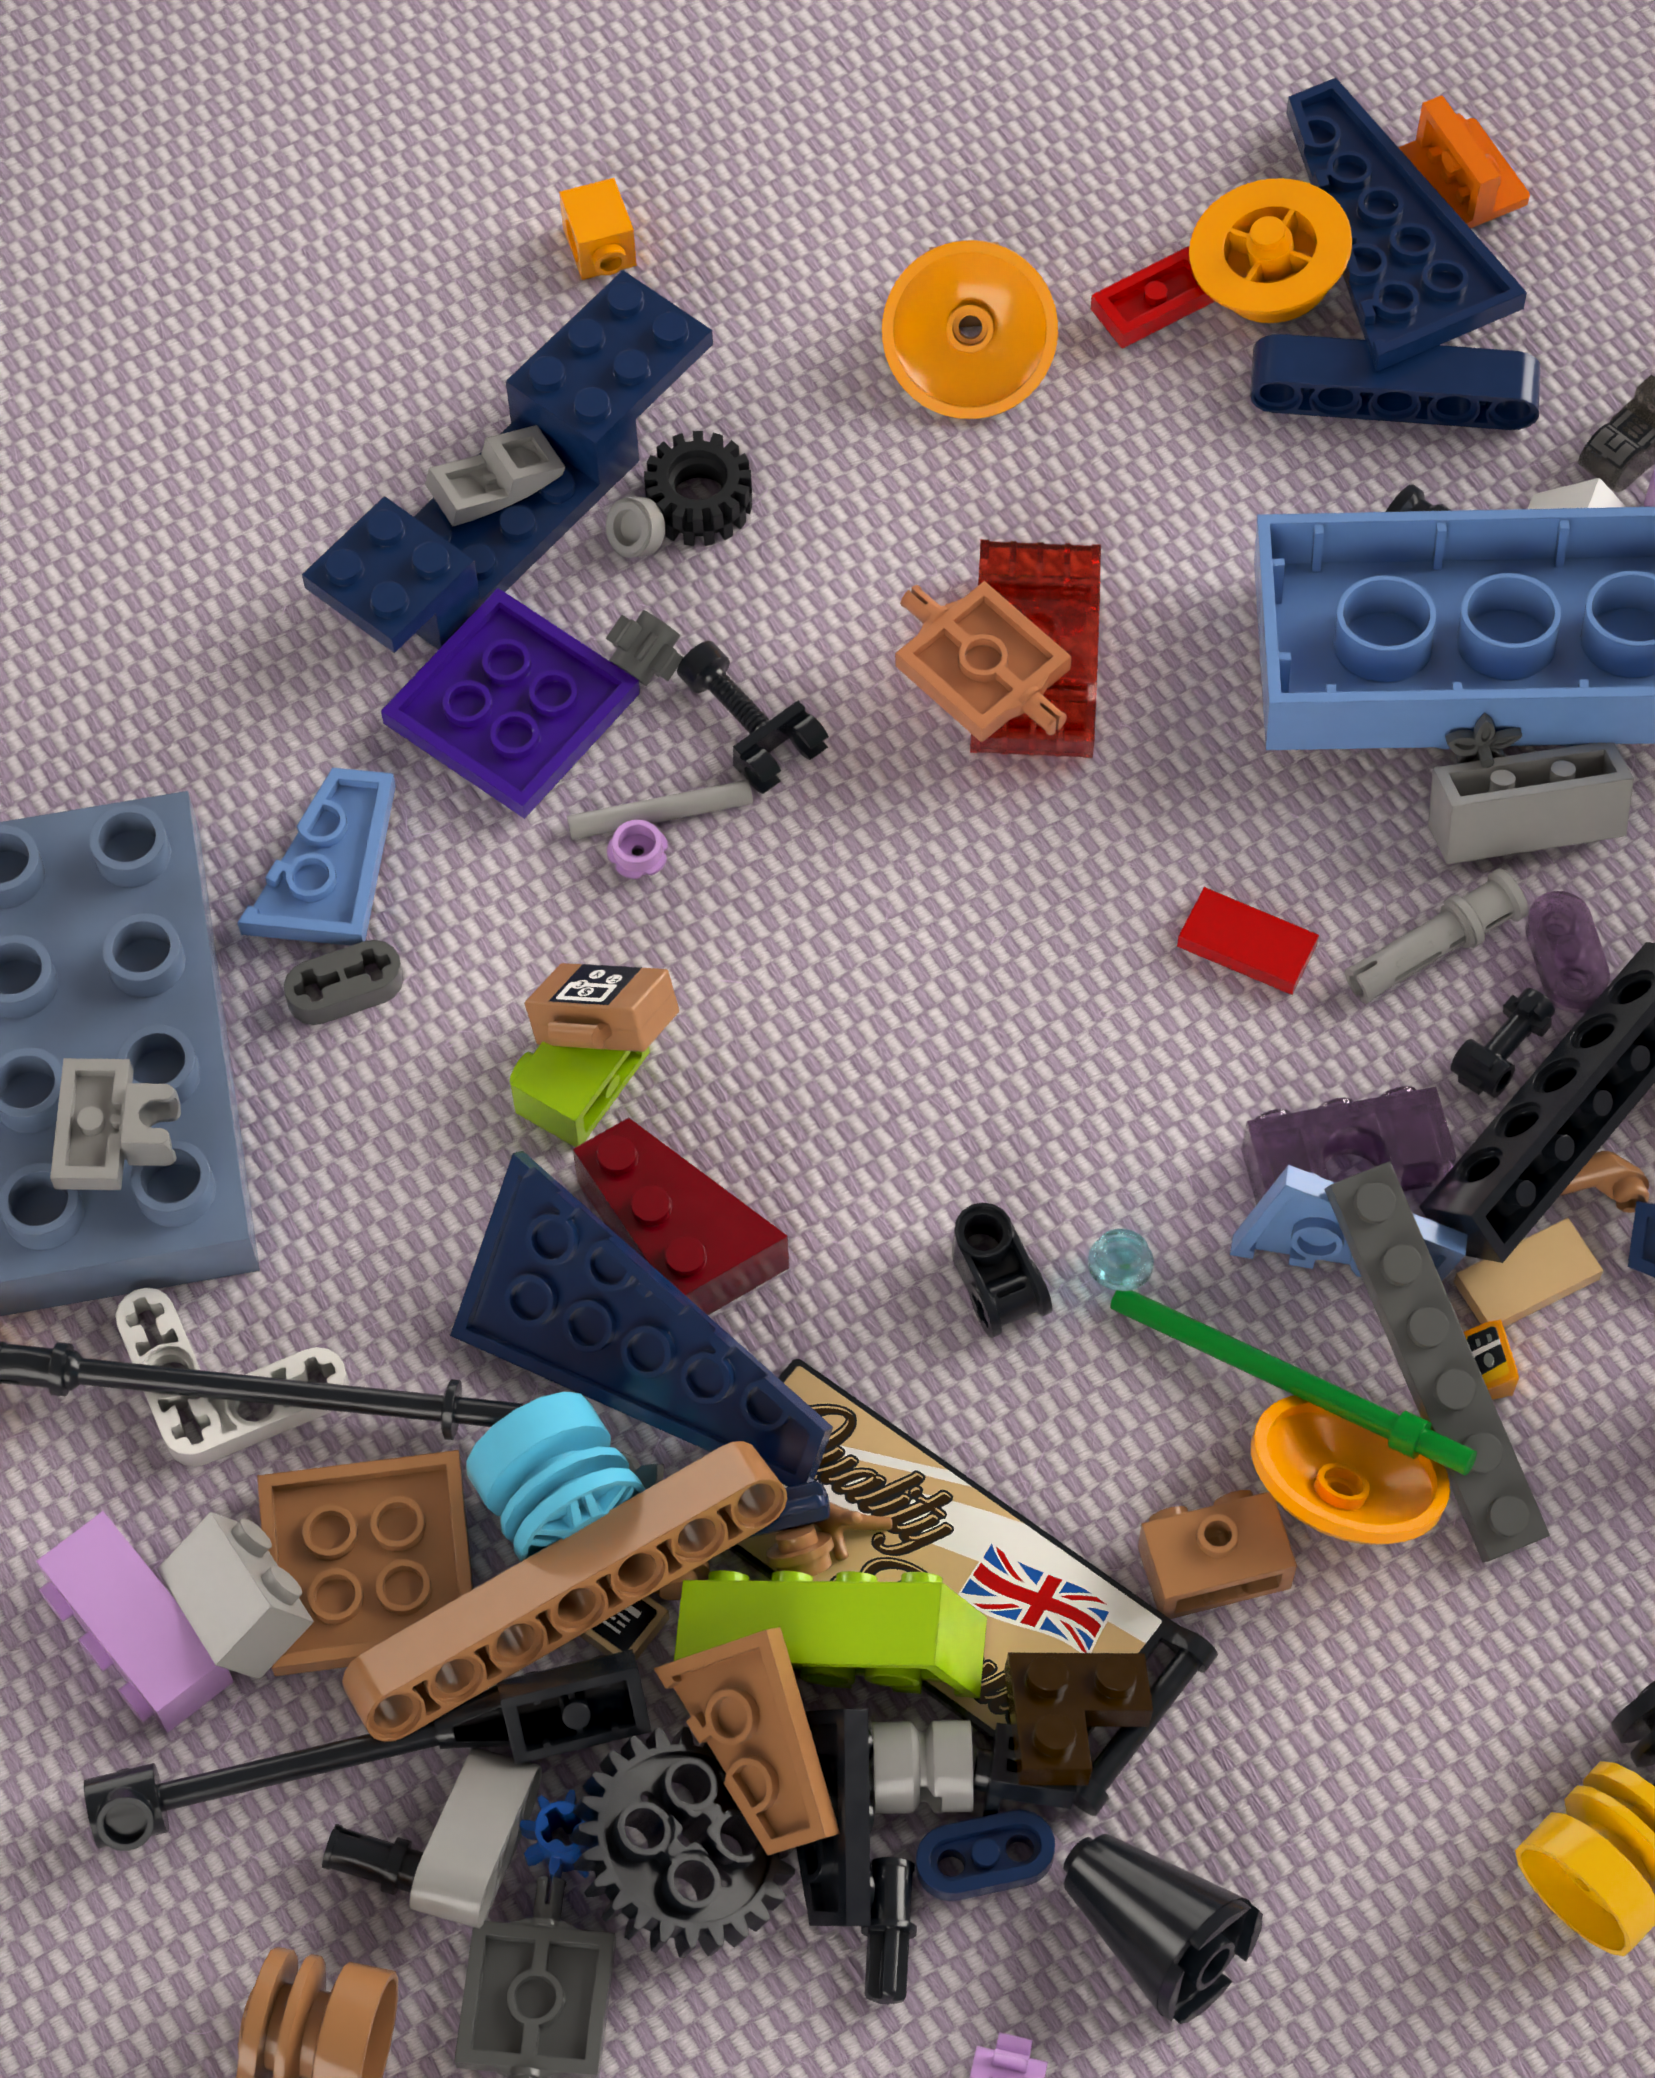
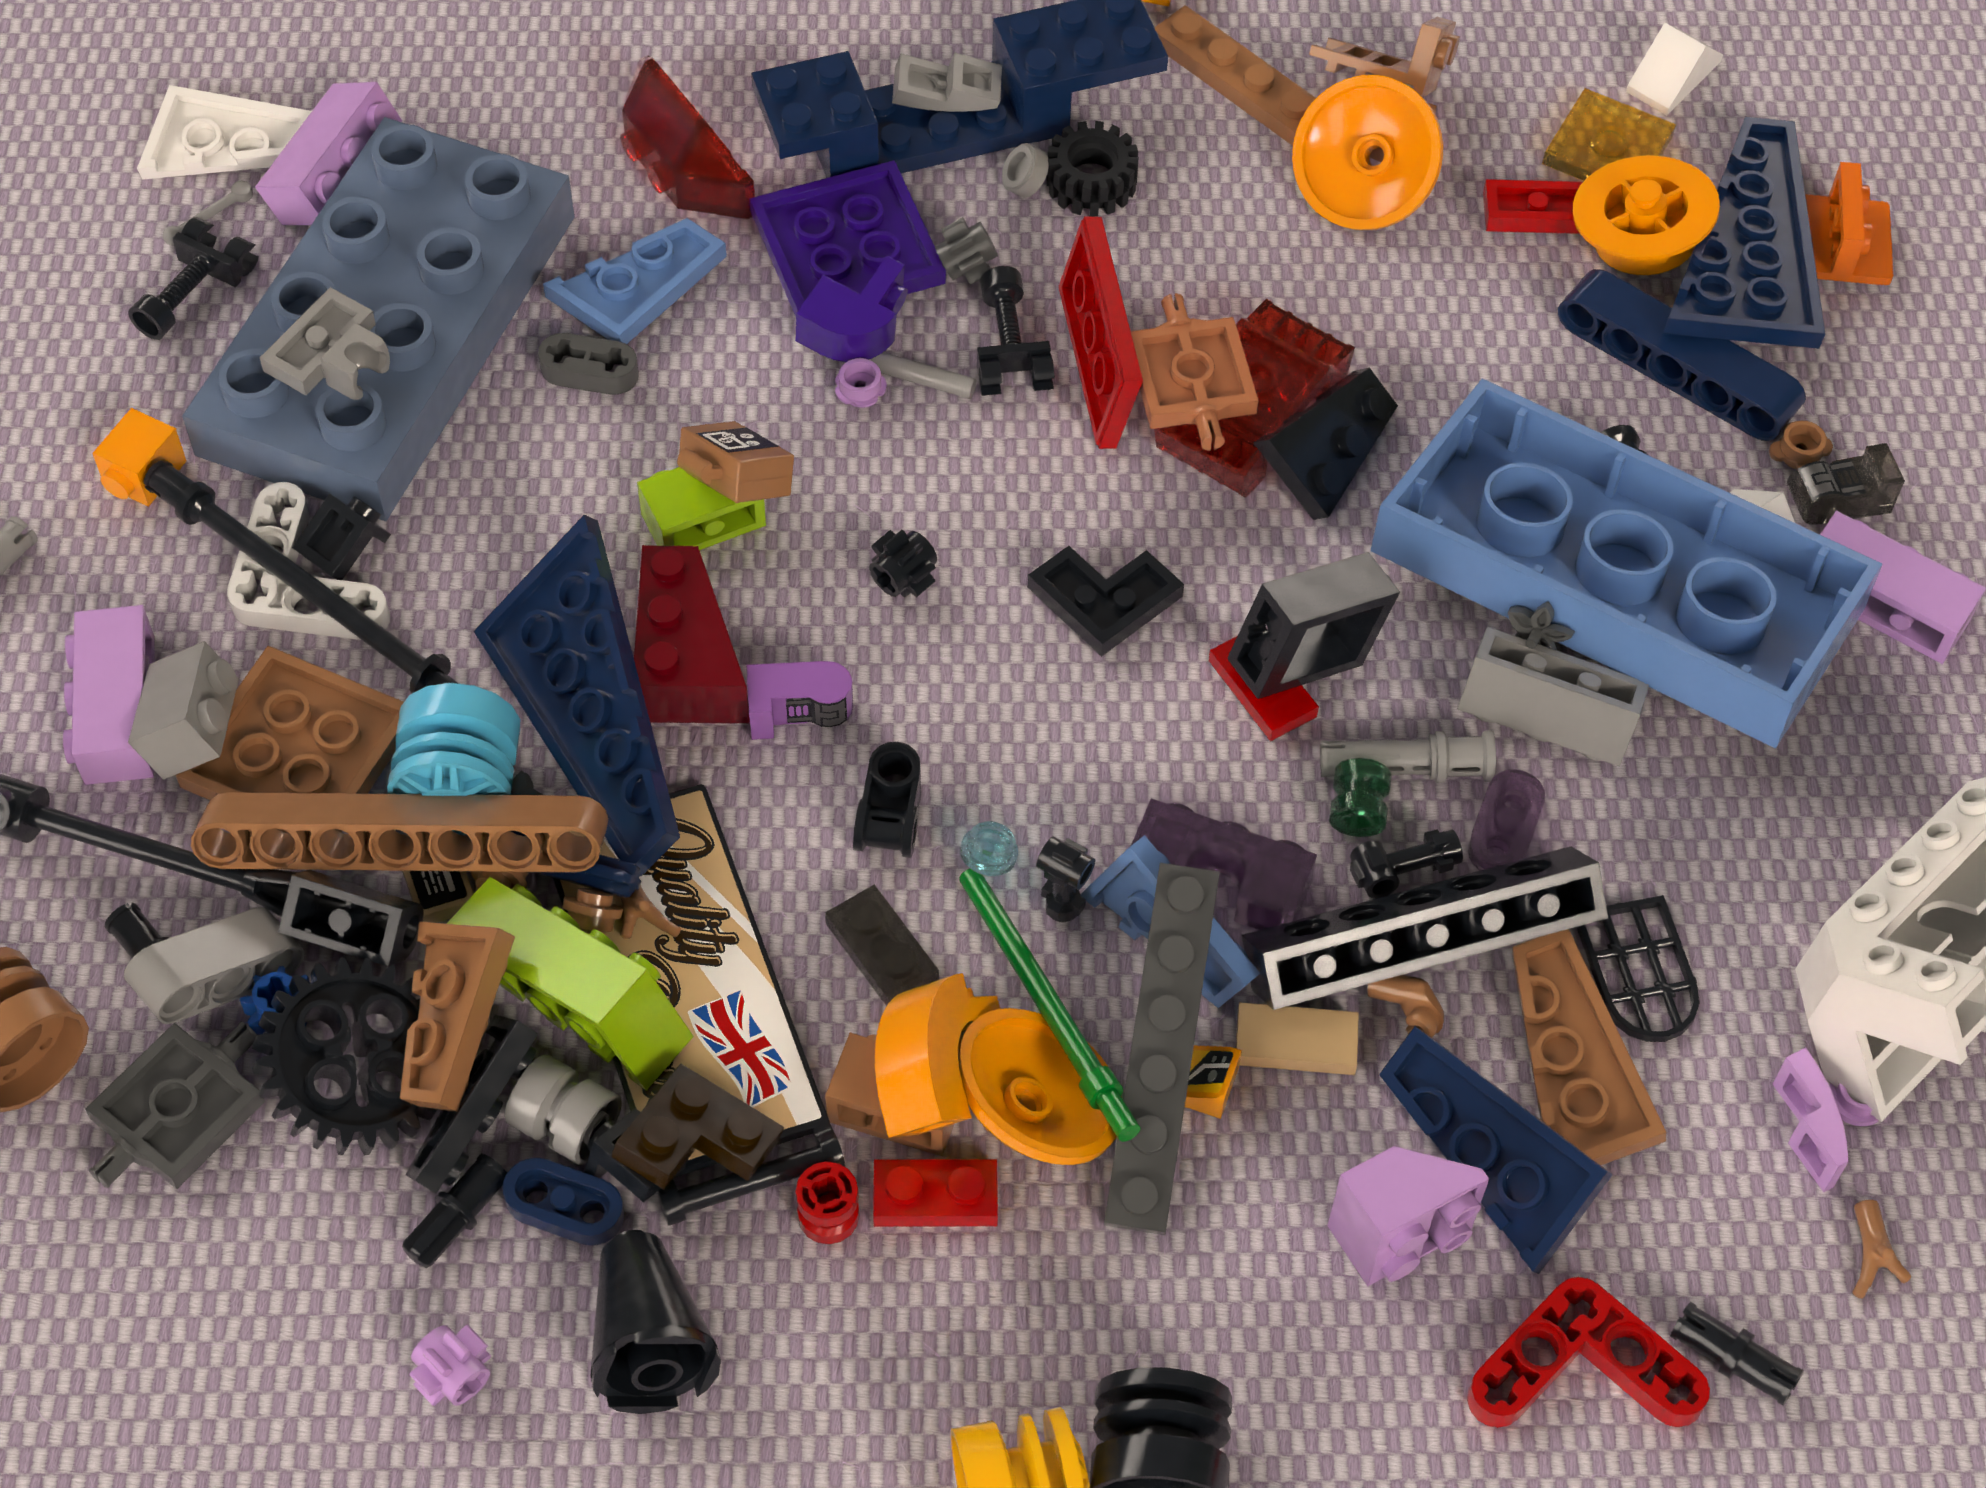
camera: 30 degrees right, 5 degrees down
none -> black bracket [292,493,391,580]
none -> clear red wedge [620,55,755,220]
none -> medium lavender leg [746,661,853,740]
none -> dark purple brick [795,255,908,362]
none -> red wheel [795,1161,860,1244]
none -> clear smoke plate [825,884,939,1006]
none -> black gear [869,529,937,598]
none -> red plate [873,1159,998,1227]
none -> light orange arch [875,973,1001,1138]
none -> black plate [1027,546,1184,657]
none -> black bar [1036,836,1096,922]
none -> red plate [1058,216,1143,449]
none -> medium nougat plate [1155,5,1316,146]
none -> black window [1227,552,1400,699]
none -> black wing [1254,367,1398,520]
none -> medium nougat plate [1309,16,1460,97]
none -> clear green wheel [1329,758,1392,837]
none -> clear yellow tile [1542,88,1676,181]
none -> white slope [1626,23,1723,116]
none -> medium nougat plate [1769,420,1833,474]

